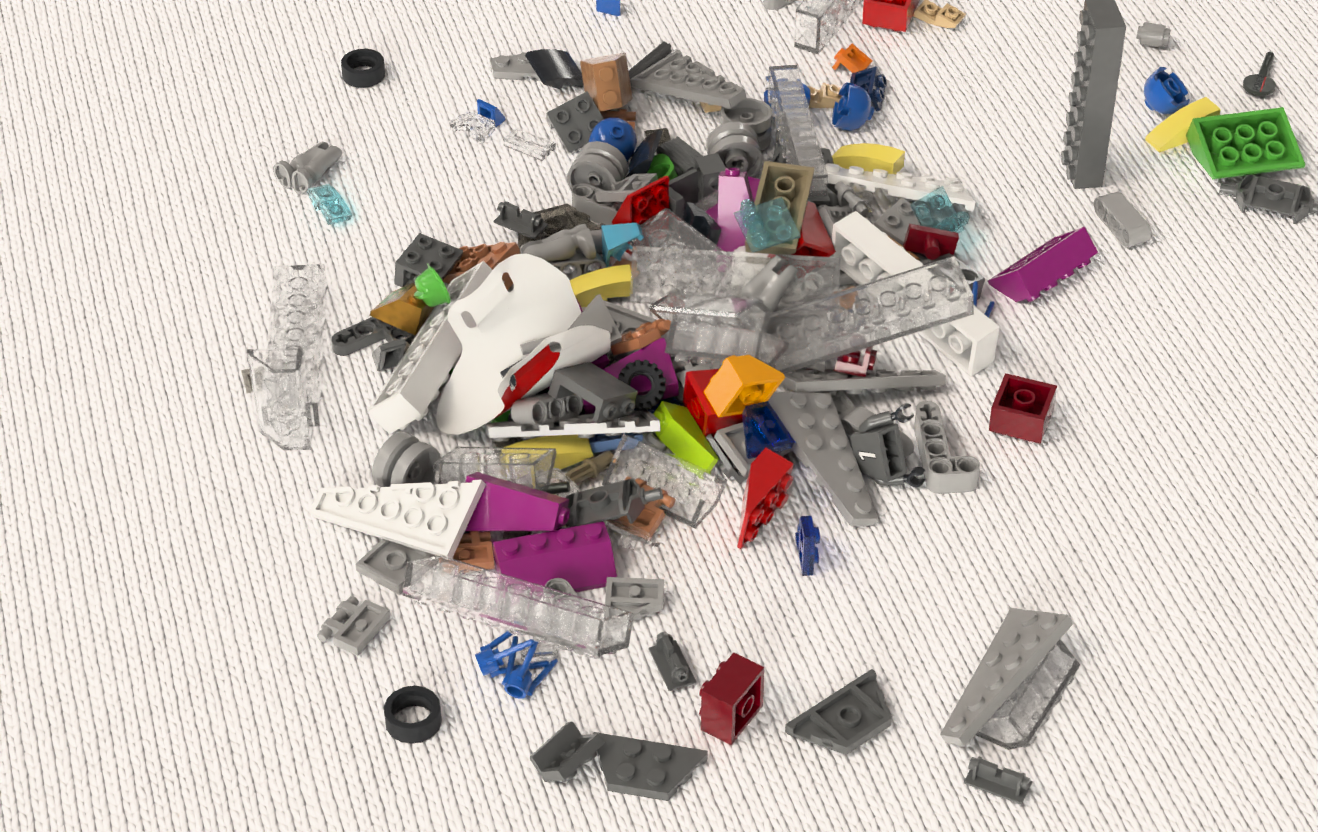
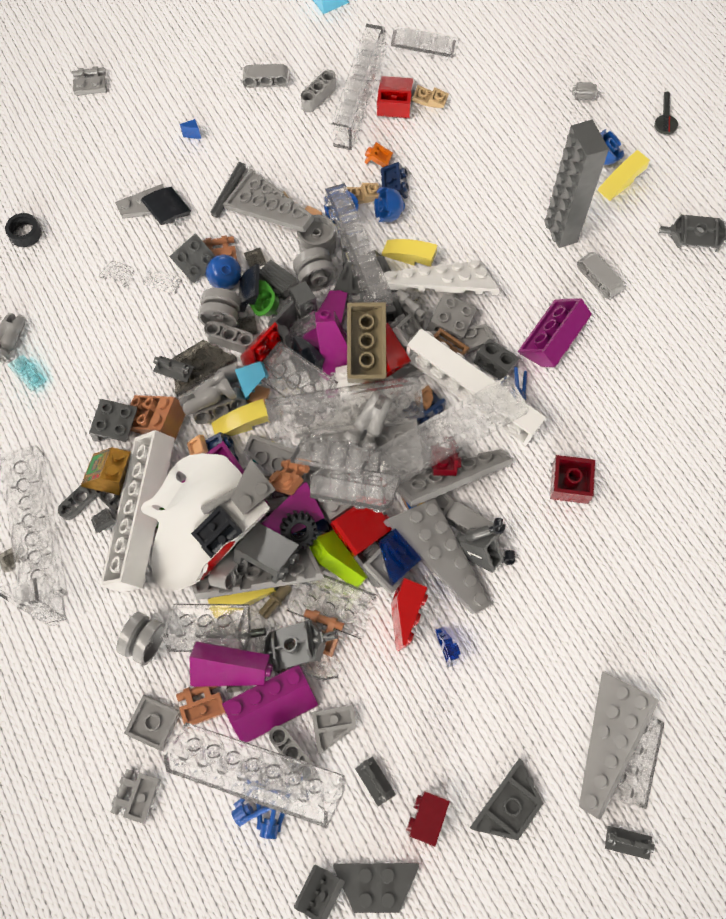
camera: 10 degrees left, 25 degrees up
white wing [309,480,486,560] -> none
black tyre [383,685,442,744] -> none
bright green piece [414,263,451,307] -> none
blue slope [477,99,506,128] -> none
medium nougat slope [580,53,633,111] -> none
light grey wing [595,173,658,202] -> none
light orange slope [703,355,785,417] -> none
clear light blue hinge [734,197,801,253] -> none
dark red tile [903,223,959,260] -> none
clear light blue hinge [910,186,970,234] -> none
light grey beam [914,401,980,494] -> none
bright green slope [1186,107,1305,180] -> none

